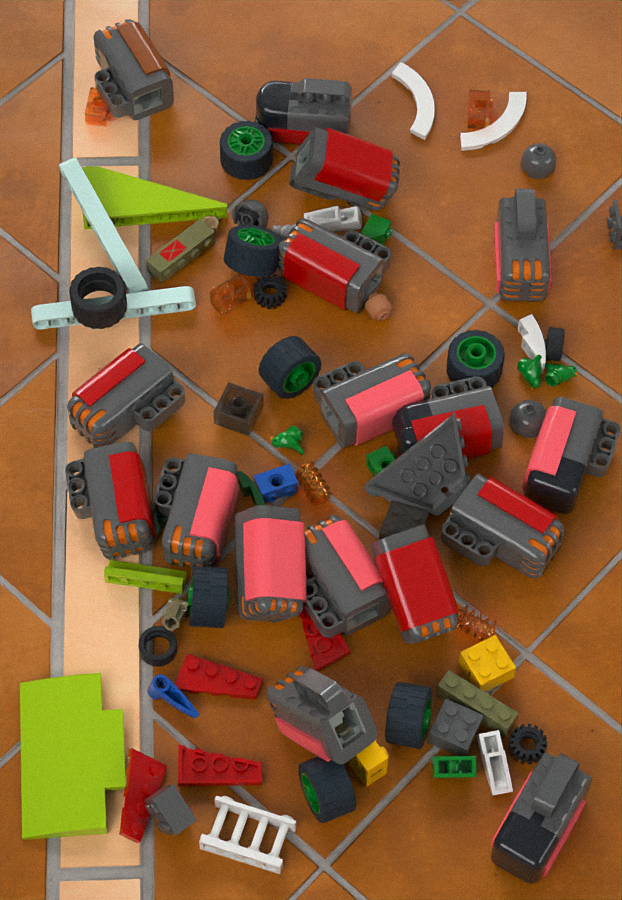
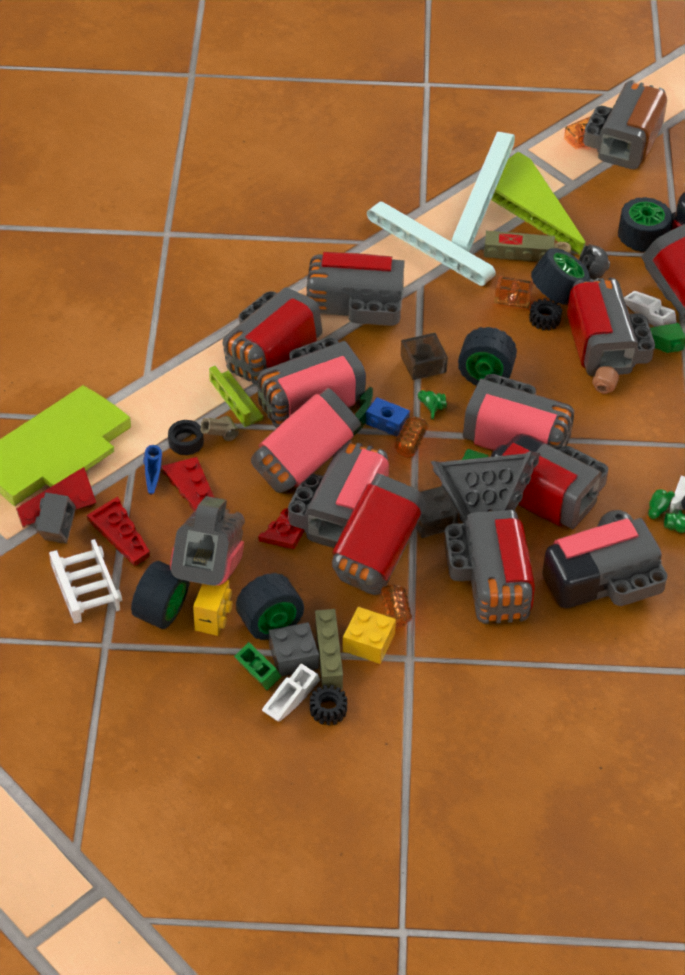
camera: 50 degrees right, 10 degrees down
black tyre [69,267,127,329] -> none
black wheel [188,566,229,628] -> none
black wheel [446,330,505,388] -> none
piece [491,753,592,884] -> none

